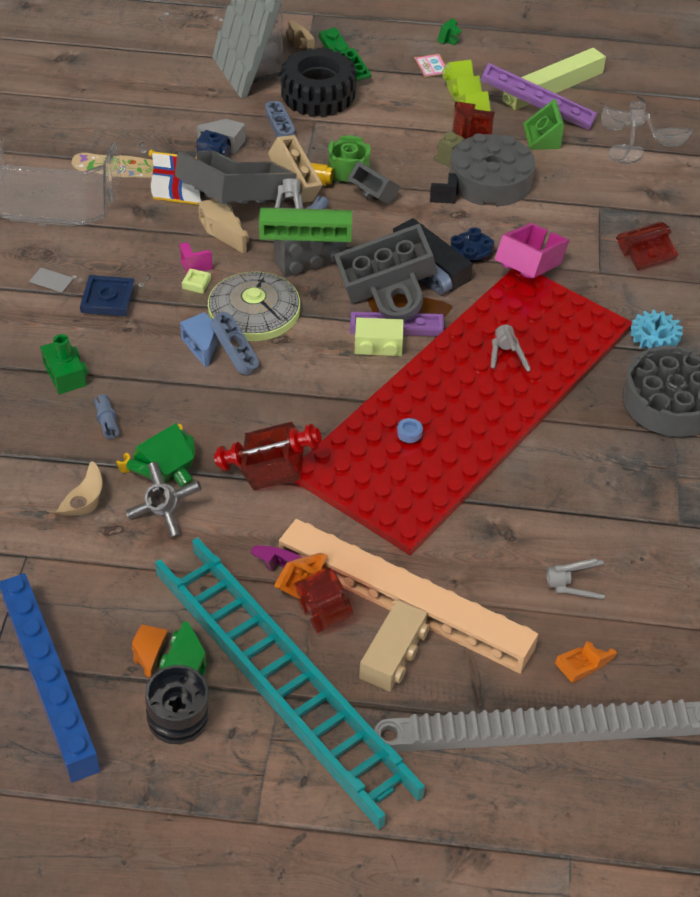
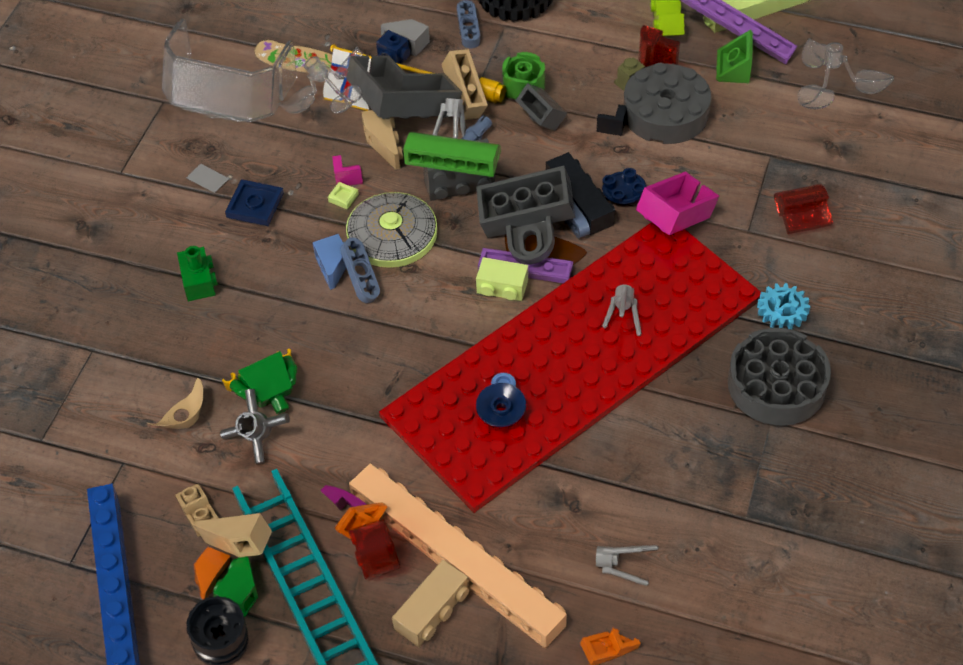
camera: 15 degrees right, 5 degrees up
sand blue pin [94,394,119,439] -> none
clear red brick [214,421,322,490] -> none
none -> tan slope [175,484,218,537]
none -> tan slope [193,513,272,557]
none -> clear plant [280,47,363,114]
none -> dark blue dish [476,383,526,427]

